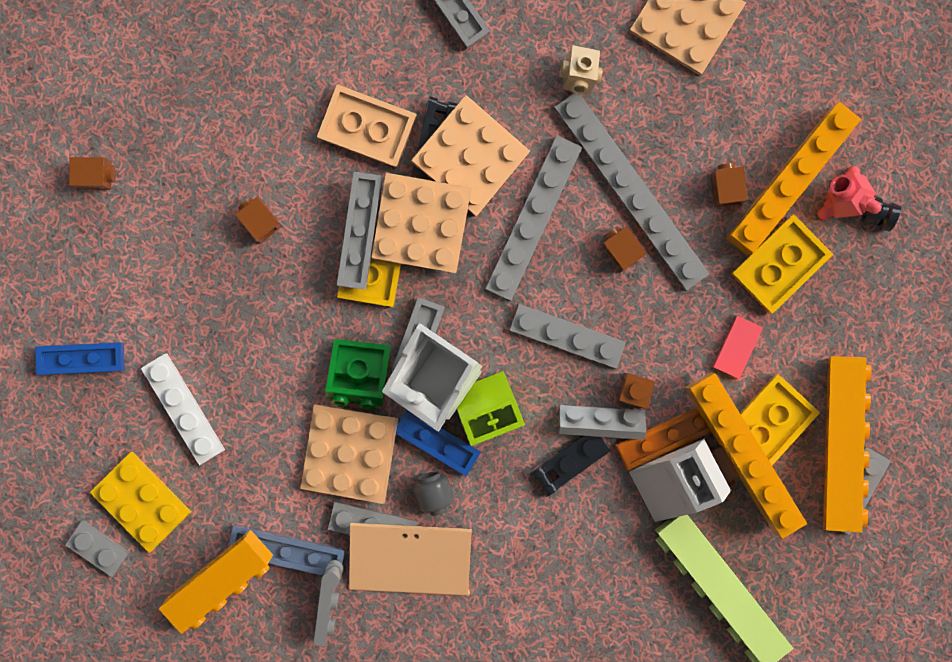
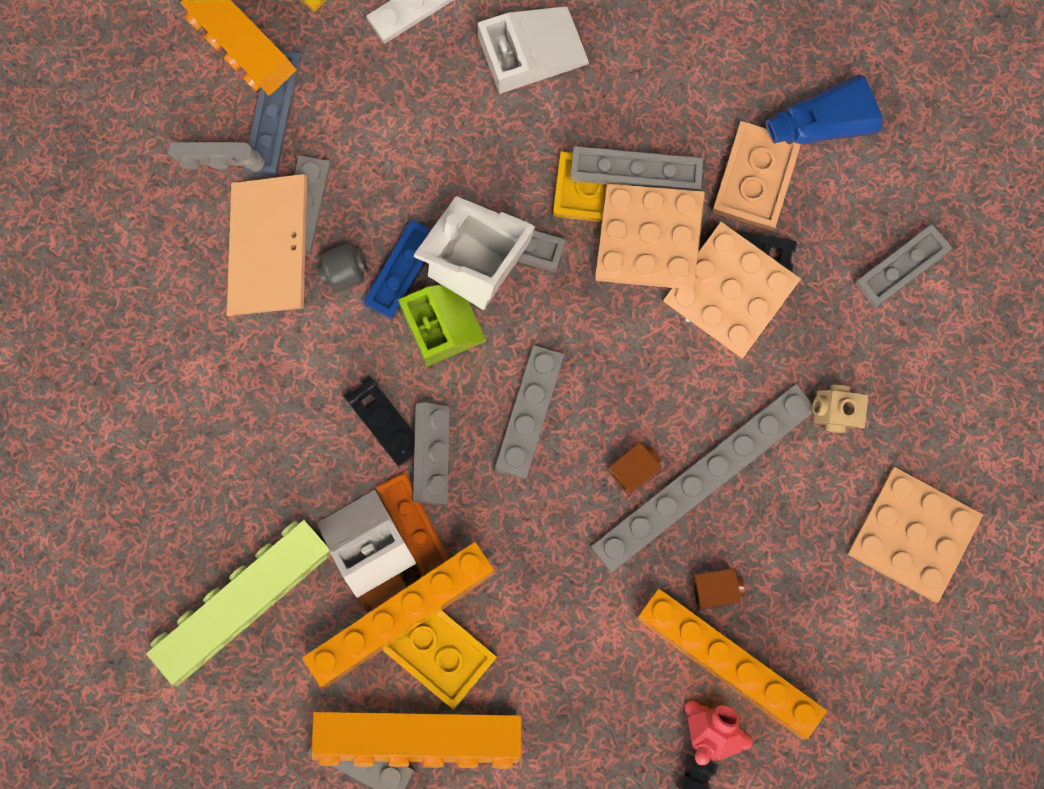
camera: 85 degrees right, 10 degrees down
dark orange brick [235,197,282,243] -> none
light nougat plate [300,404,398,504] -> none
green plate [325,339,391,410] -> none
light grey plate [486,136,582,301] -> none
dark orange brick [616,373,656,409] -> none
coral tile [712,316,763,379] -> none
yellow plate [731,214,833,314] -> none
none -> white slope [478,6,589,94]
none -> blue piece [766,74,883,144]

